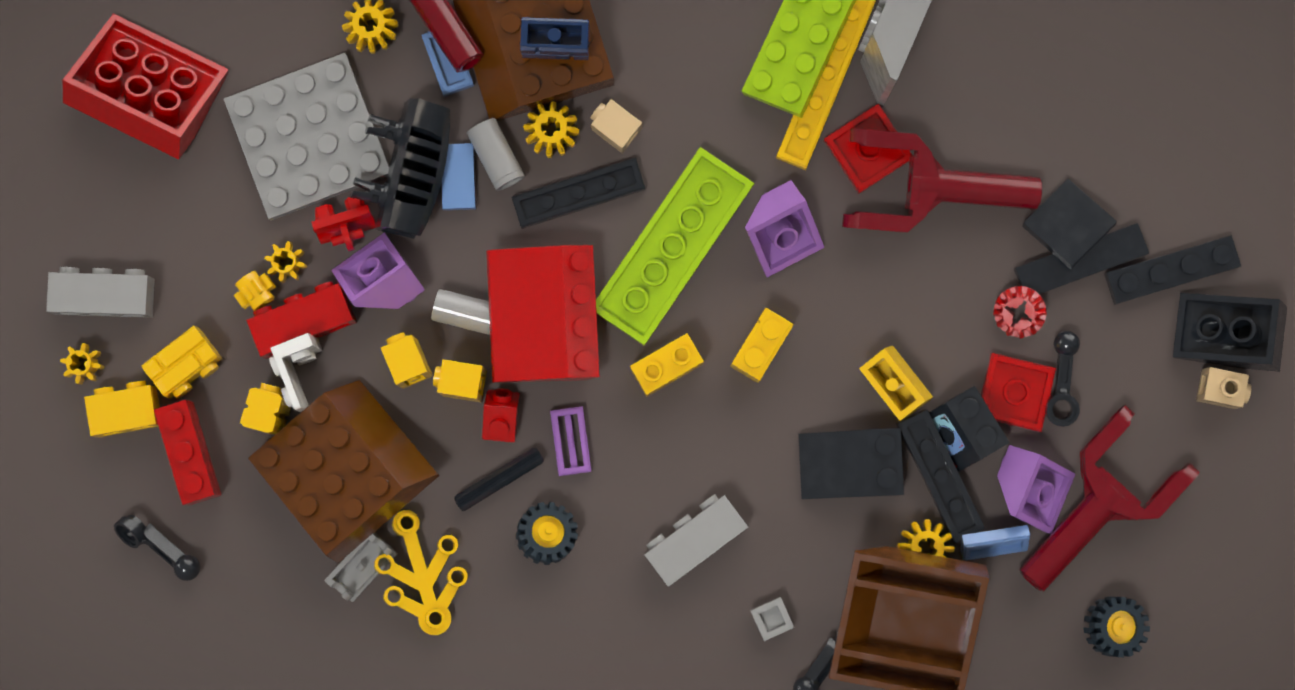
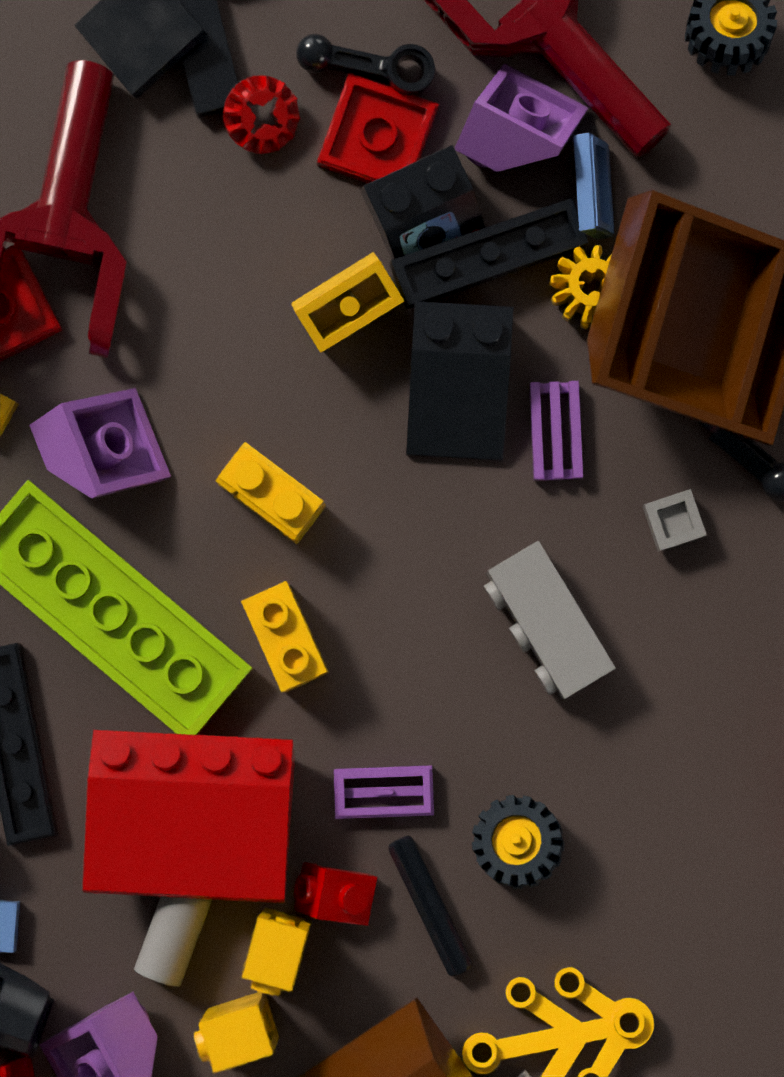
camera: 80 degrees left, 0 degrees up
none -> medium lavender tile [529,381,583,481]

